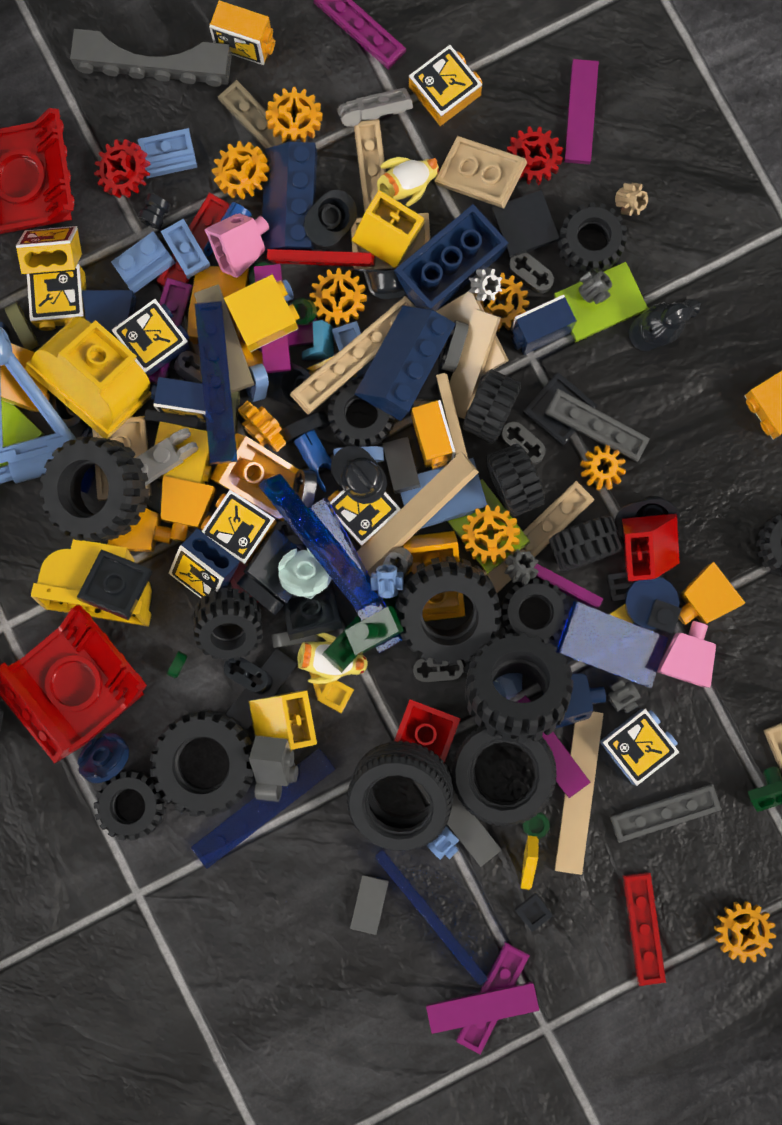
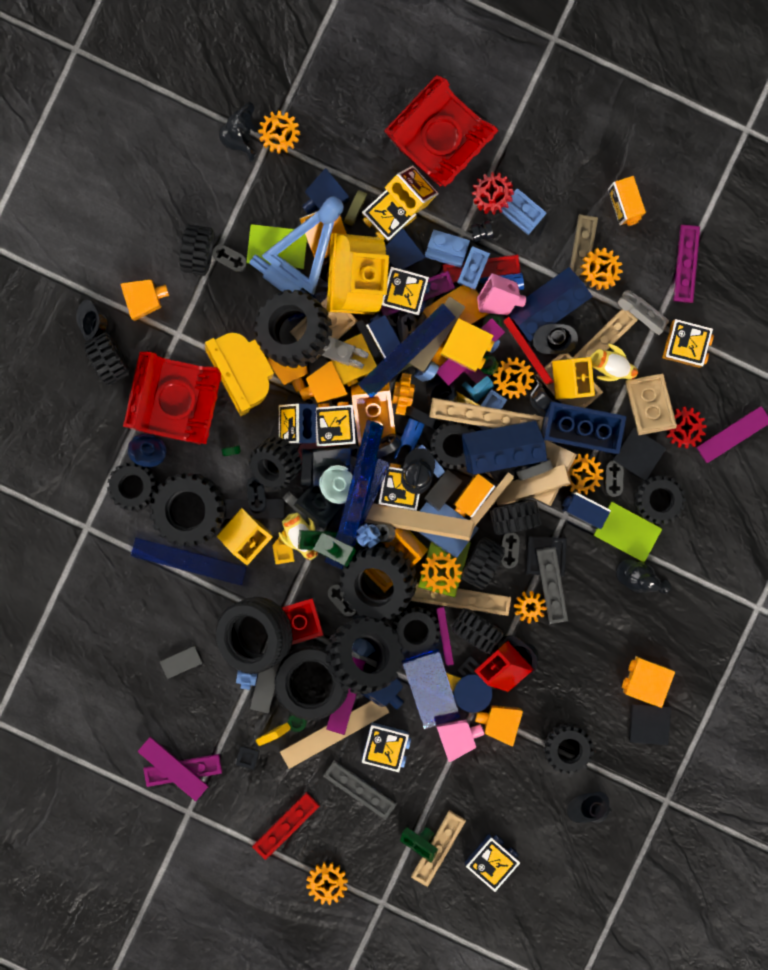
camera: 55 degrees right, 5 degrees up
dark grey arch [70,29,232,87] -> none
black tile [77,549,152,620] -> none
light orange gear [212,141,270,199] -> none
dark grey hinge [249,736,298,802] -> none
clear blue tile [375,848,488,985] -> none
light grey gear [469,268,502,301] -> none
dark grey gear [504,549,539,585] -> none
dark grey gear [579,270,612,304] -> none
dark grey gear [607,679,641,713] -> none
tan gear [615,182,648,216] -> none
black plate [646,599,682,634] -> none

